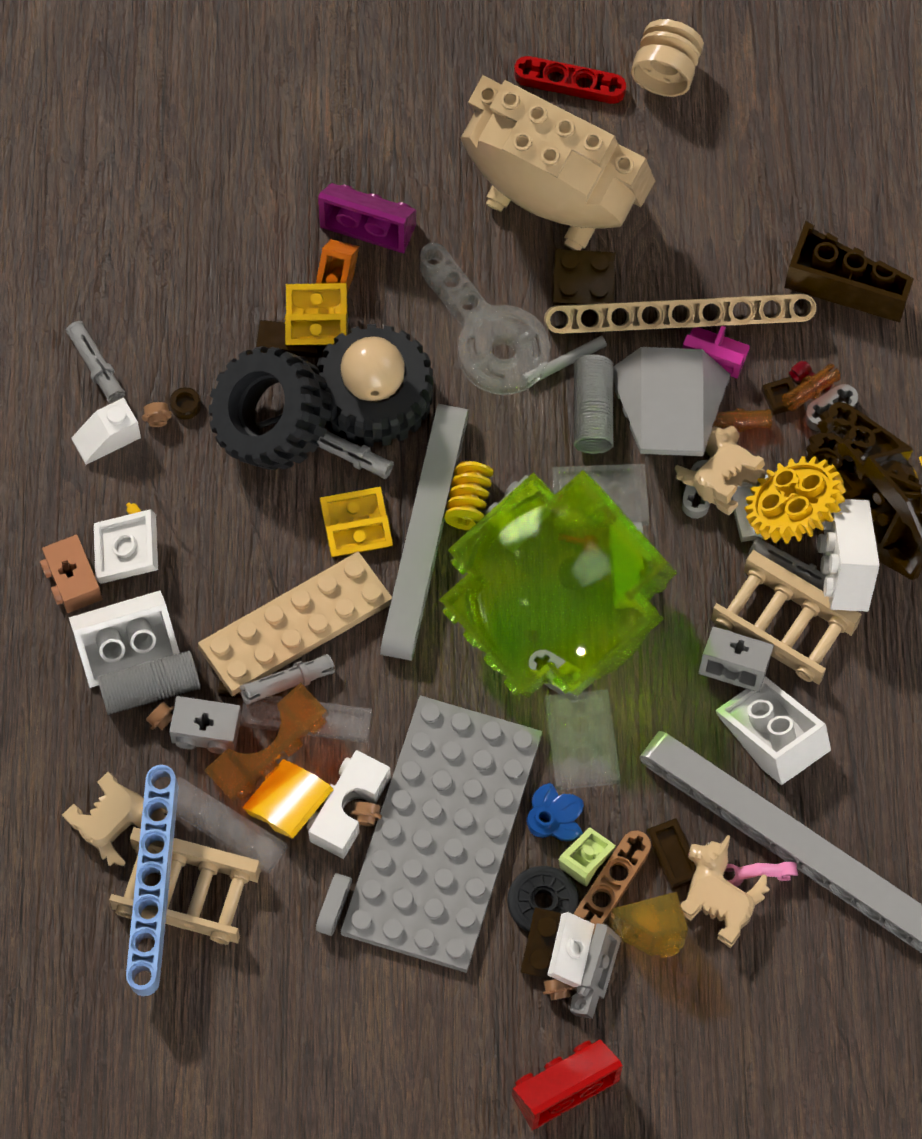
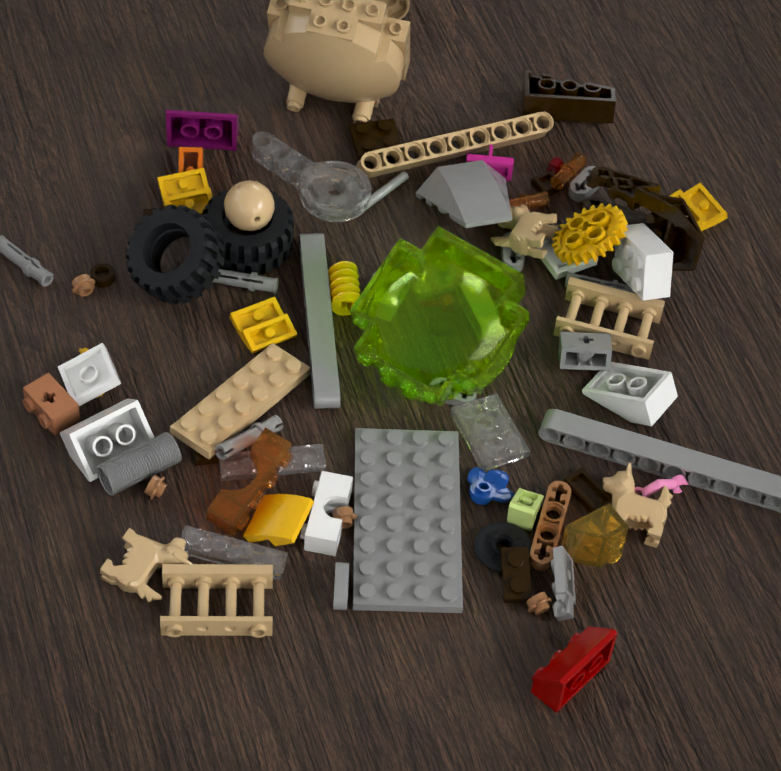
camera: 20 degrees left, 15 degrees down
white slope [72,398,141,465] -> none
light blue beam [126,765,179,996] -> none
light grey brick [169,696,242,754] -> none
white plate [547,912,595,987] -> none
light grey piece [574,355,613,454] -> none

